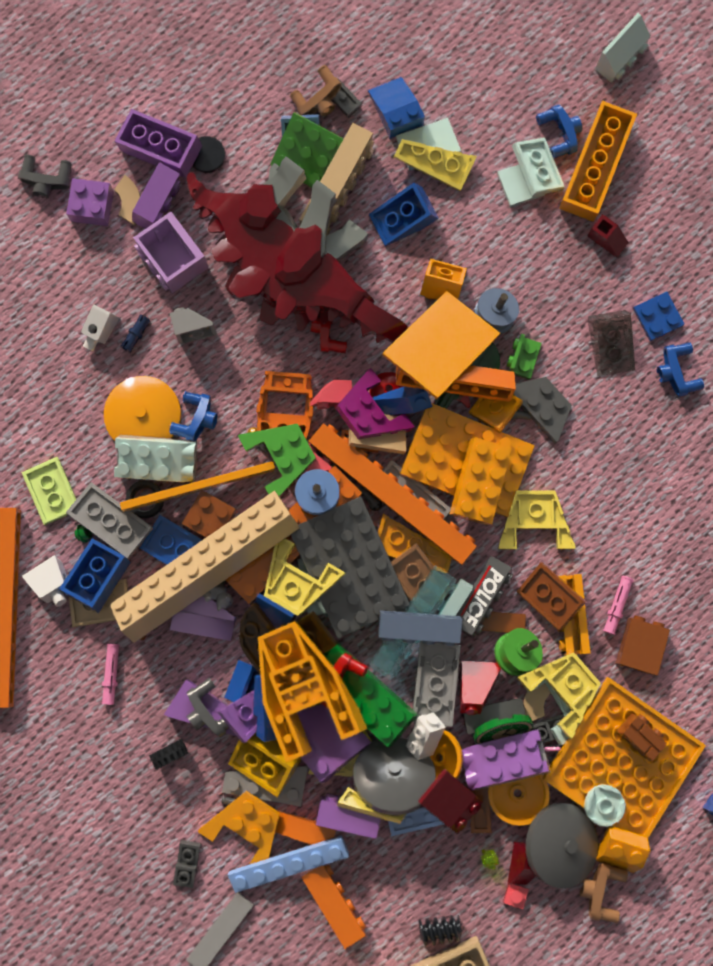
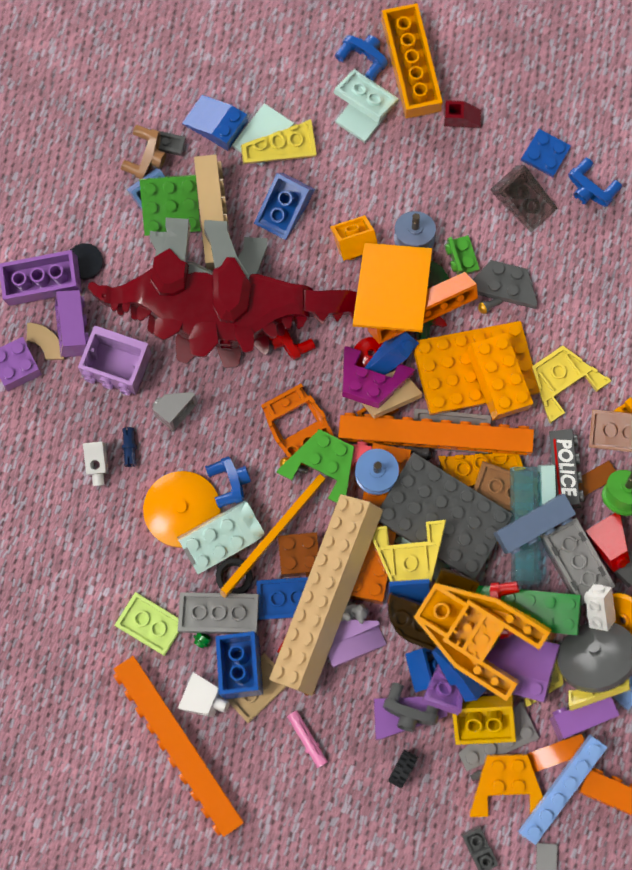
camera: 30 degrees left, 5 degrees down
coral slope [310,380,352,410] -> none
light orange tile [469,395,523,433] -> none

